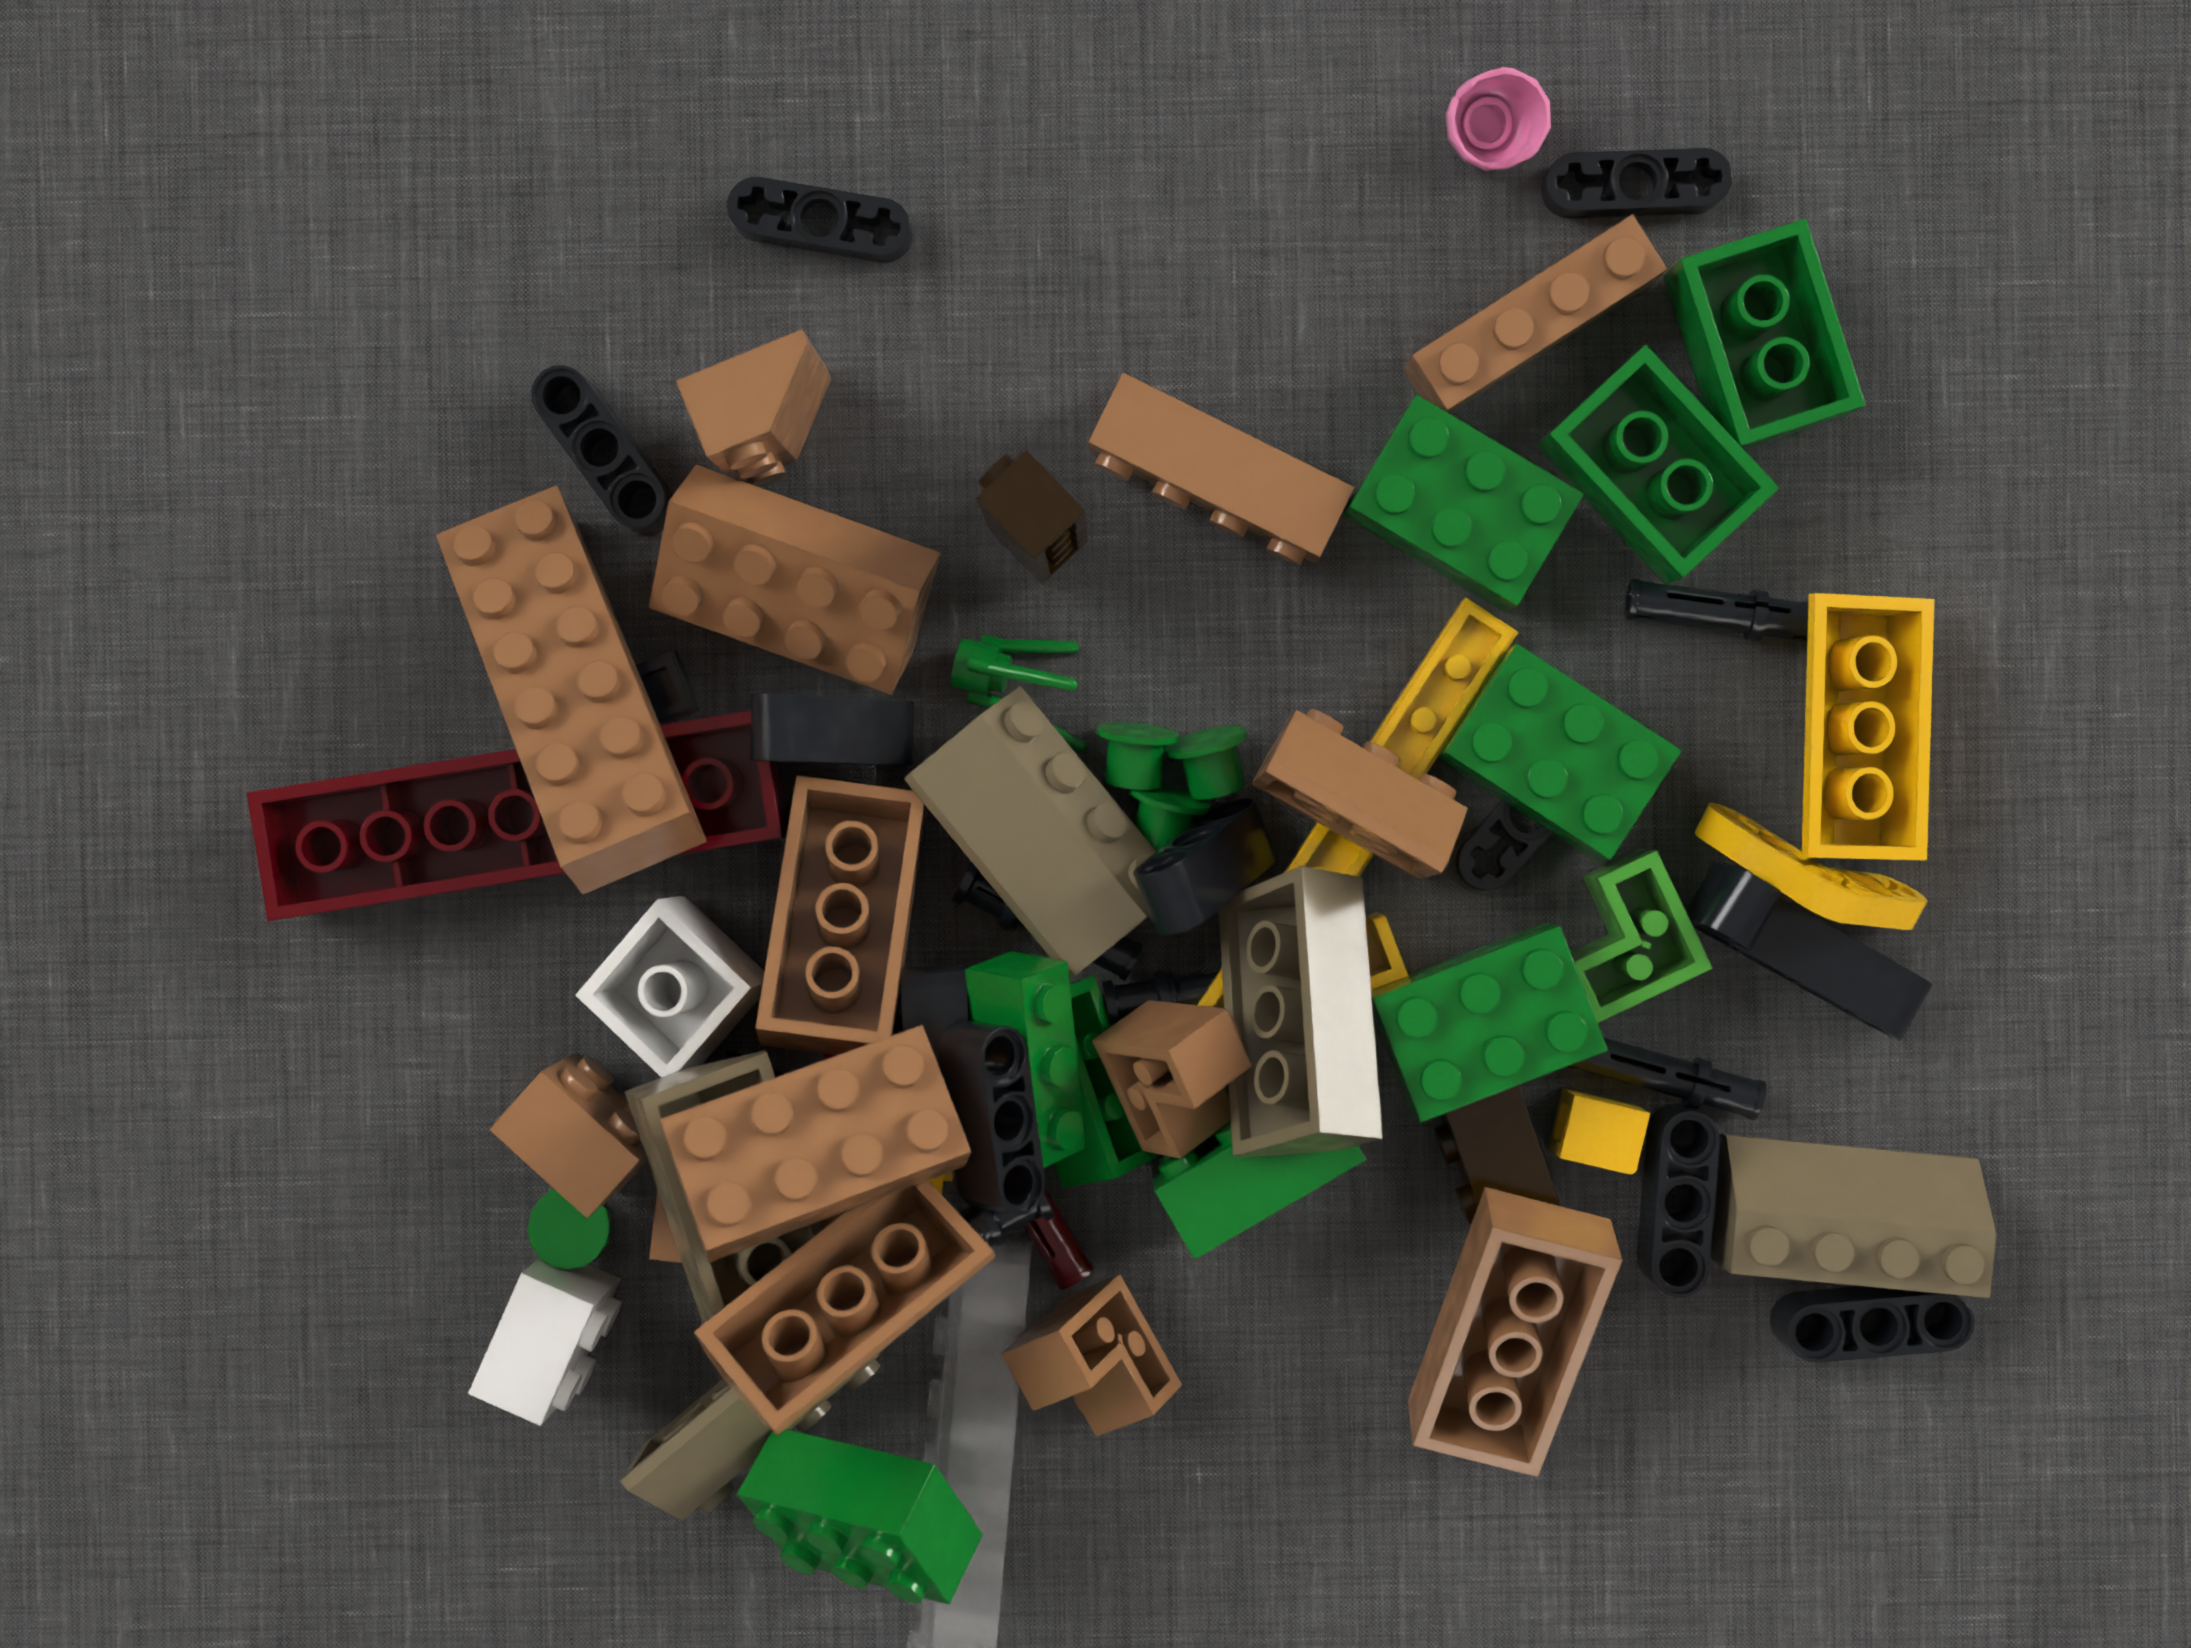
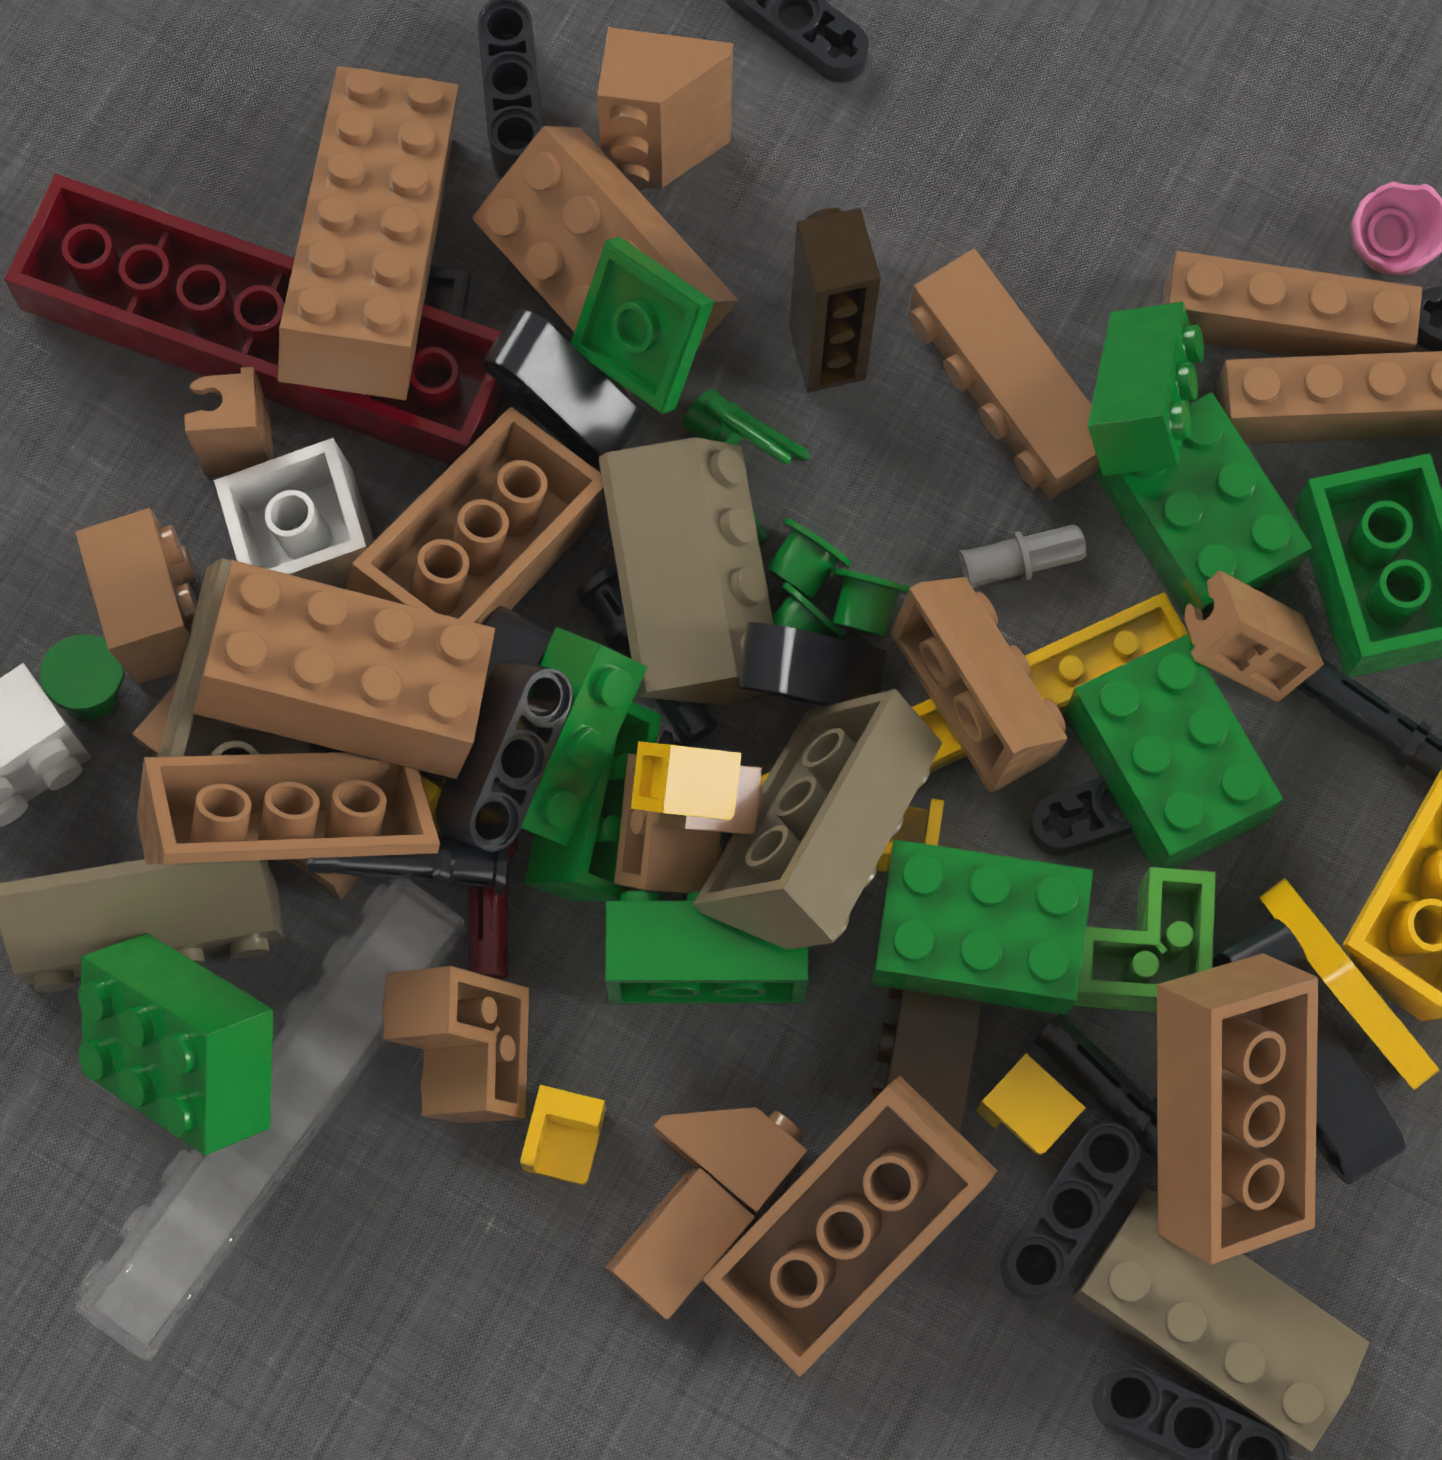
camera: 30 degrees right, 15 degrees down
none -> medium nougat hinge [184,367,273,476]
none -> yellow panel [520,1085,607,1185]
none -> green plate [571,236,715,414]
none -> medium nougat hinge [604,1167,755,1321]
none -> yellow panel [631,741,741,820]
none -> medium nougat slope [654,1107,808,1219]
none -> light grey axle [959,525,1087,589]
none -> green brick [1087,301,1204,476]
none -> medium nougat brick [1157,953,1318,1265]
none -> medium nougat brick [1162,251,1423,357]
none -> medium nougat hinge [1184,570,1324,702]

